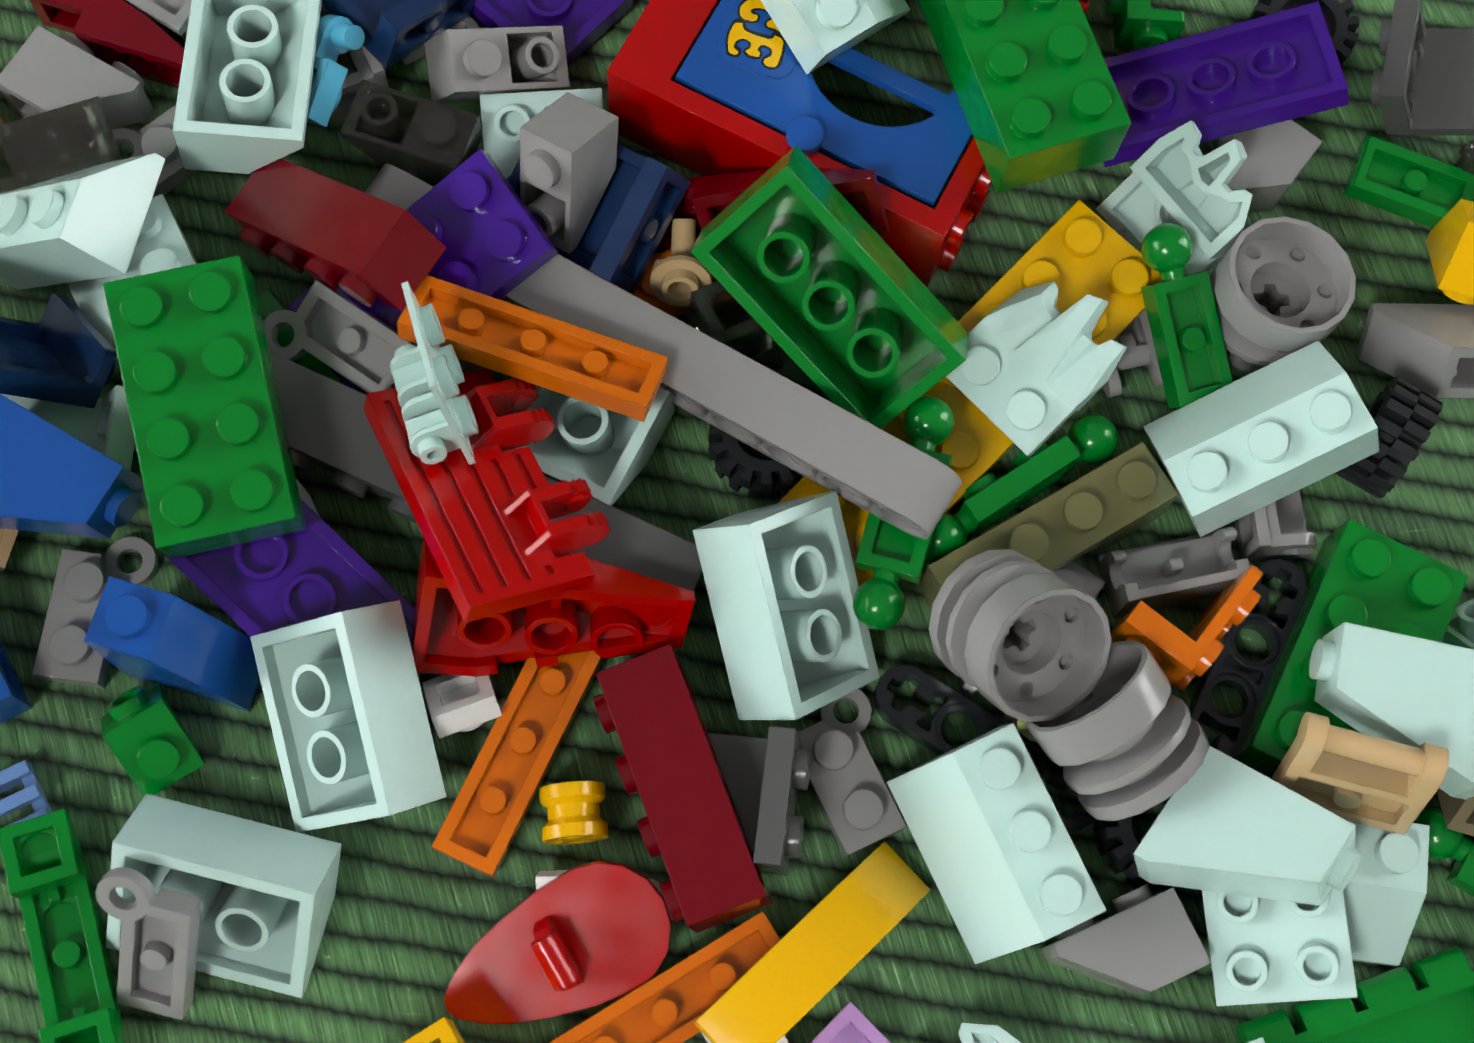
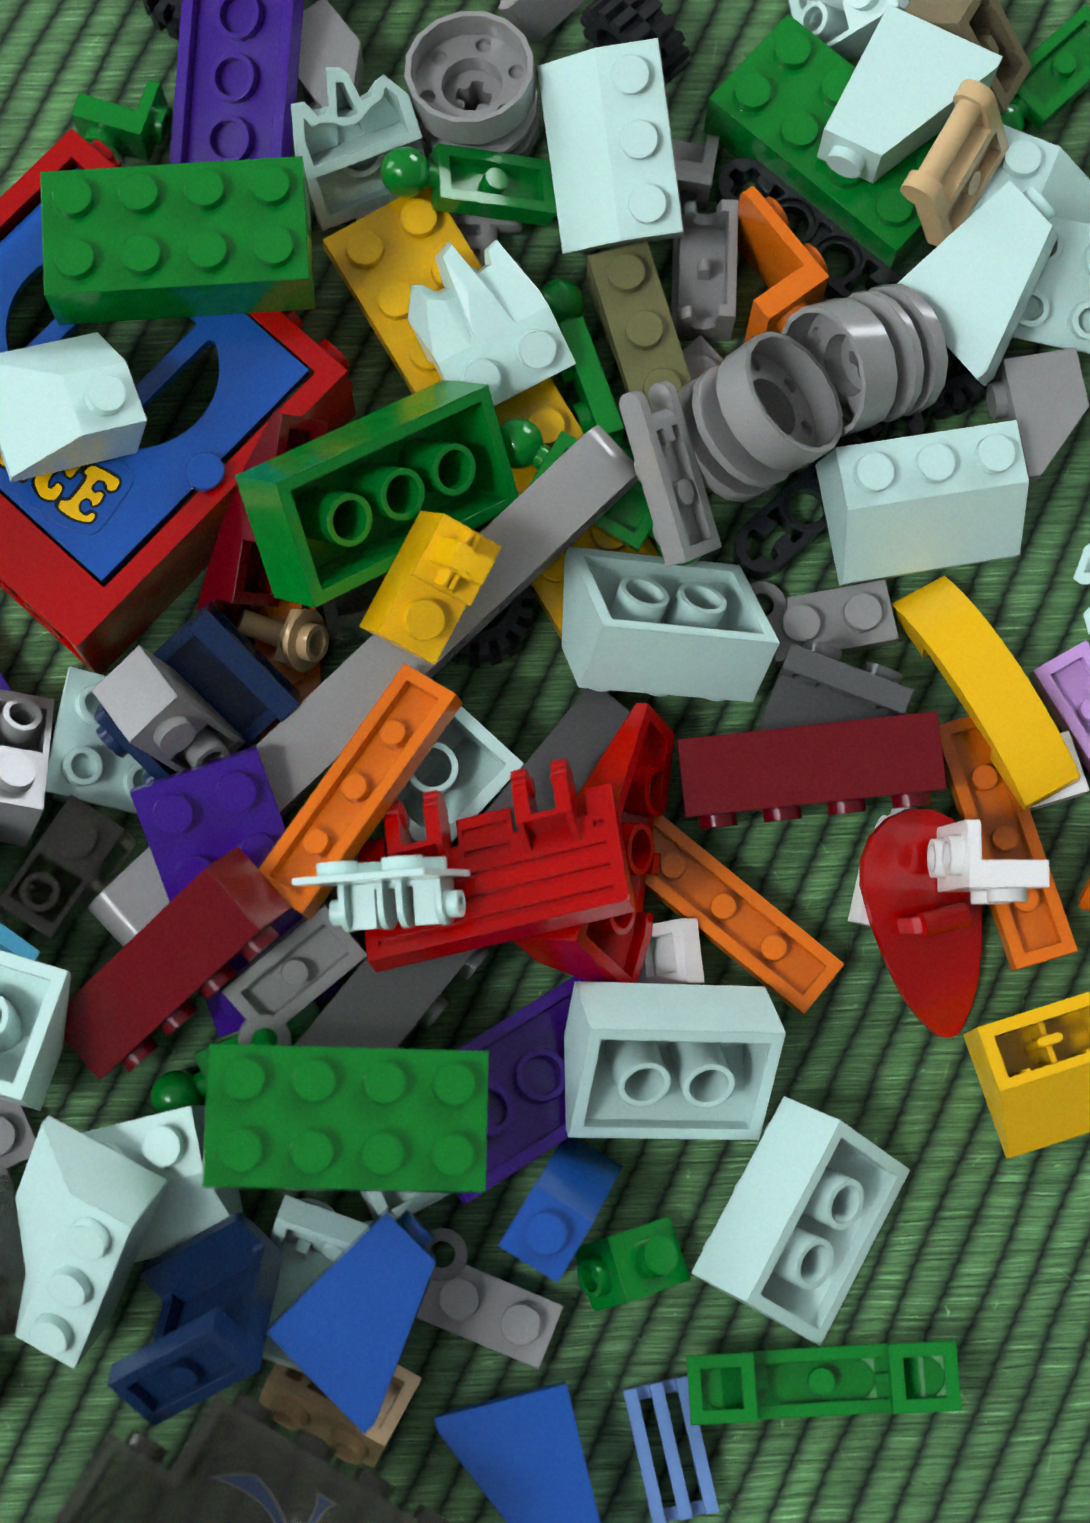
camera: 70 degrees left, 5 degrees up
light grey hinge [96,867,202,1020] -> none
yellow wheel [539,781,609,845] -> none
none -> yellow hinge [359,510,502,665]
none -> light grey hinge [619,381,722,567]
none -> white bracket [927,820,1050,905]

